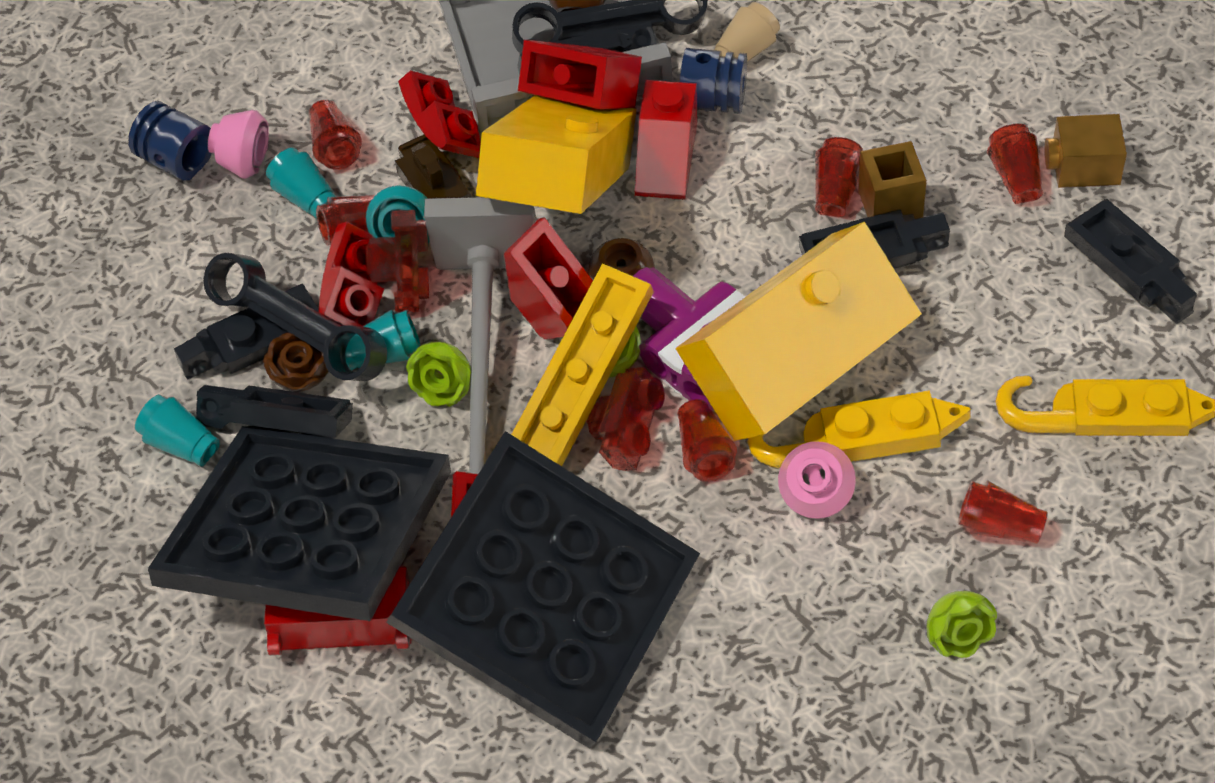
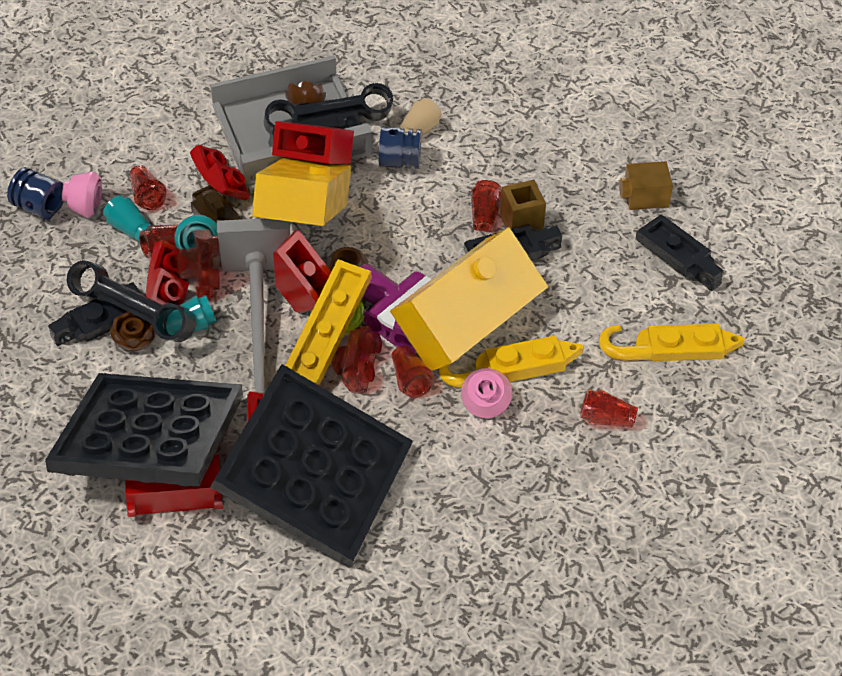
camera: 10 degrees left, 5 degrees down
teal cone [134,394,220,467] -> none
black hinge [196,385,353,438] -> none
lime plate [406,342,471,406] -> none
slope [634,80,698,200] -> none
lime plate [926,591,997,658] -> none
clear red cone [987,123,1043,204] -> none

